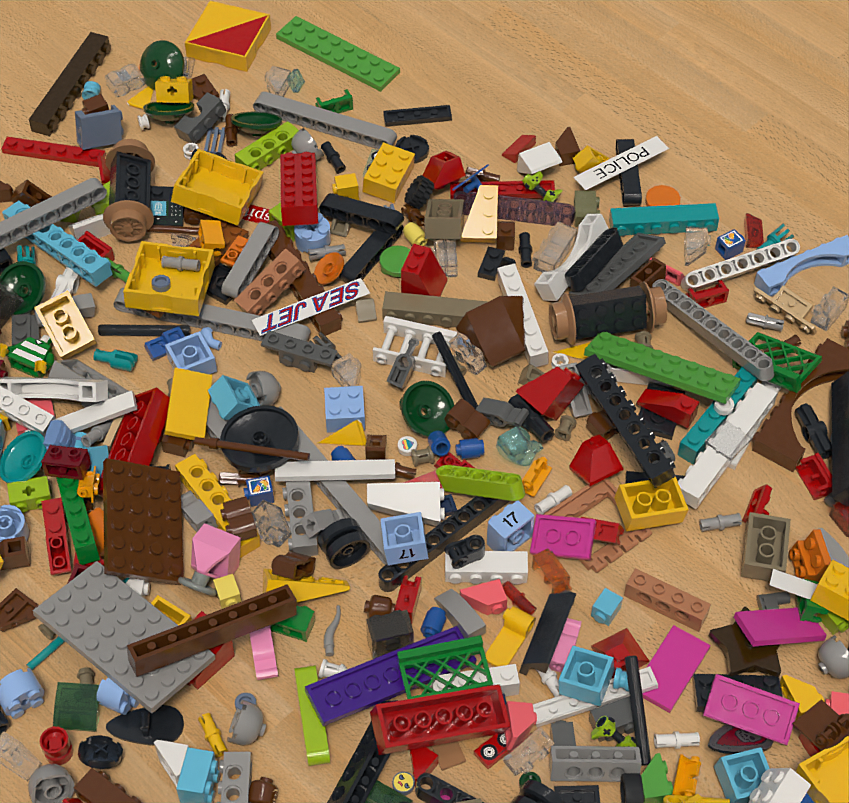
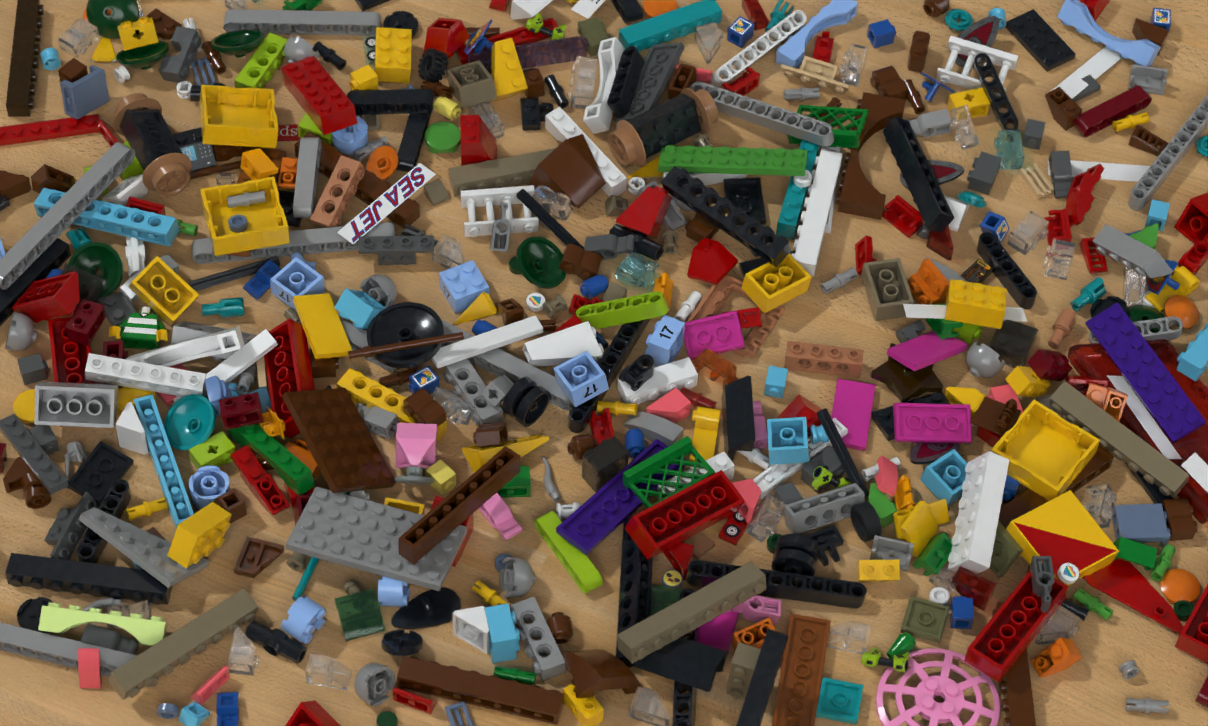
camera: 25 degrees left, 0 degrees up
red wheel [39,726,74,765] -> none
blue brick [428,431,451,456] -> none
red slope [636,389,699,428] -> none
clear piece [705,420,752,461] -> none
black piece [795,403,832,459] -> none
none -> yellow pin [597,400,638,416]
none -> dark tan slope [601,282,627,301]
none -> red plate [813,31,834,63]
none -> coral slope [875,455,898,496]

